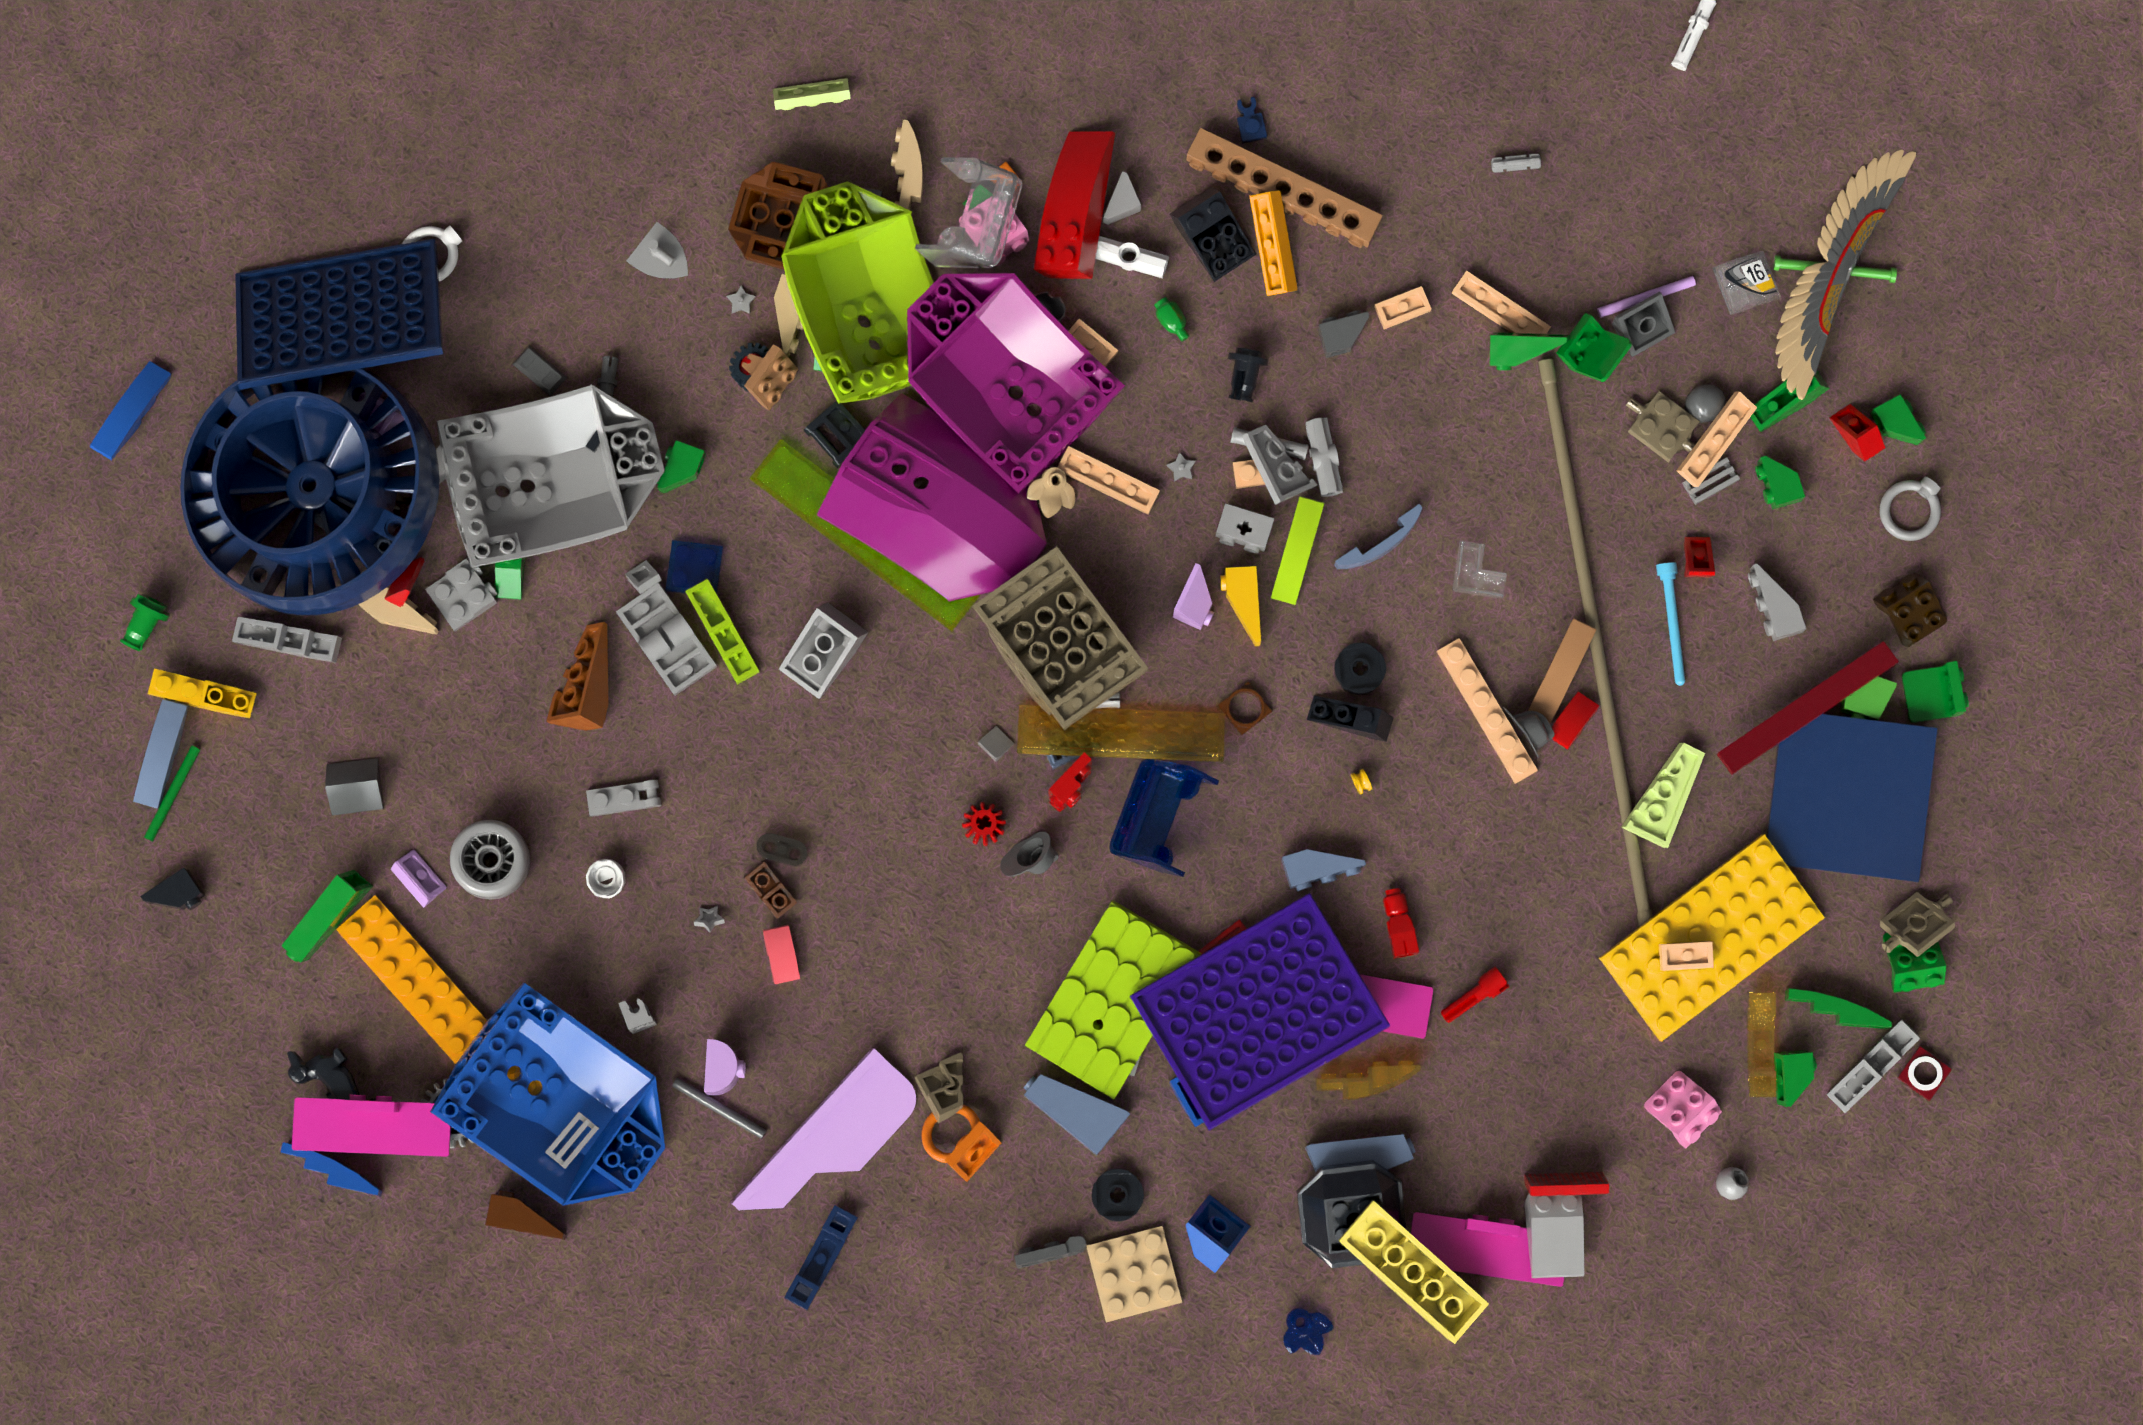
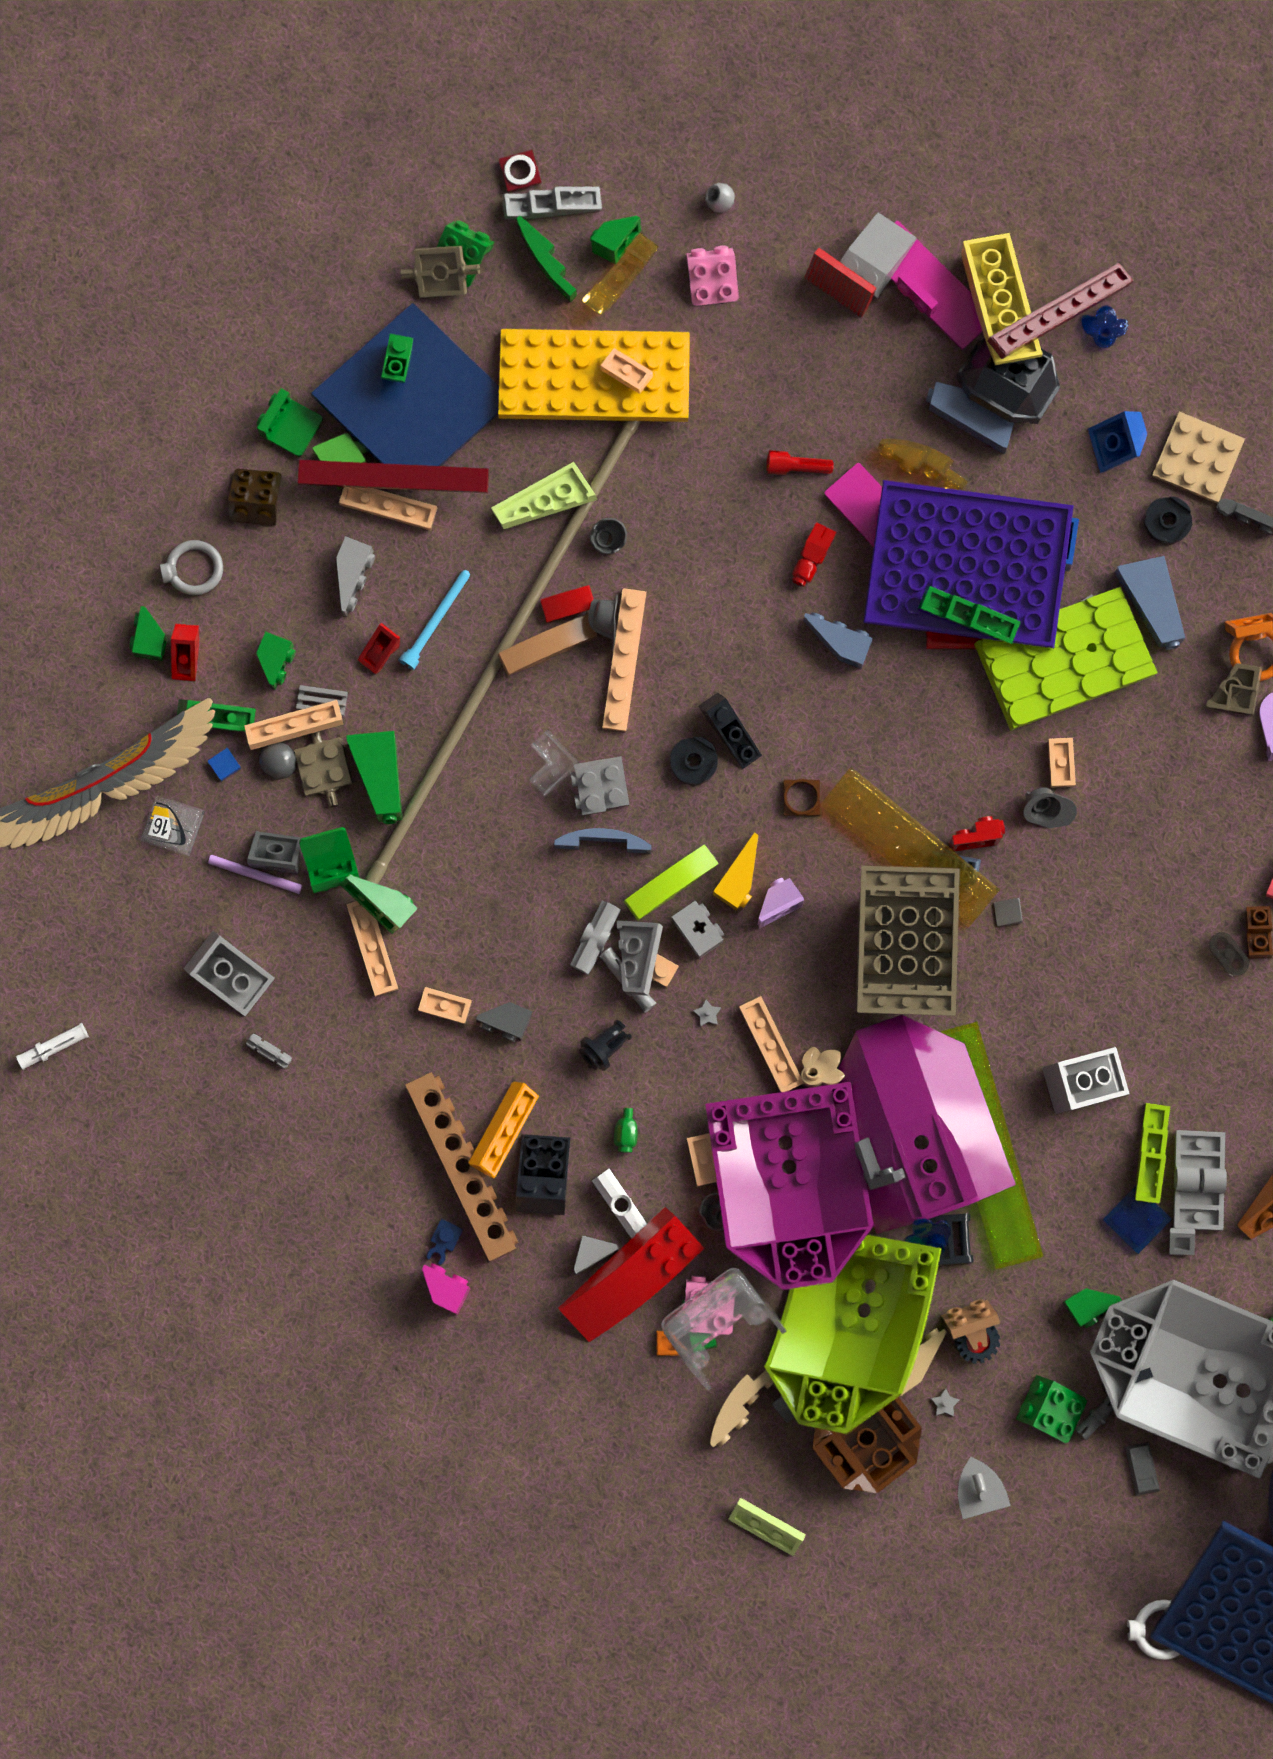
camera: 140 degrees left, 0 degrees up
red gear [962,802,1006,846] -> none
clear blue windscreen [1109,758,1219,877] -> none
yellow bush [1351,769,1372,795] -> none
bright green bar [1773,255,1897,283] -> none
none -> light grey slope [183,931,275,1016]
none -> blue tile [208,748,241,782]
none -> light nougat plate [339,487,437,531]
none -> green slope [346,731,402,824]
none -> green slope [381,334,413,383]
none -> dark pink slope [422,1263,471,1315]
none -> light grey plate [570,756,629,815]
none -> dark grey hair [589,518,627,555]
none -> dark grey bracket [854,1138,906,1190]
none -> clear blue plate [905,1218,951,1255]
none -> green slope [918,586,1020,644]
none -> tile [987,263,1133,359]
none -> green bracket [1016,1374,1087,1443]
none -> light nougat plate [1048,738,1076,788]

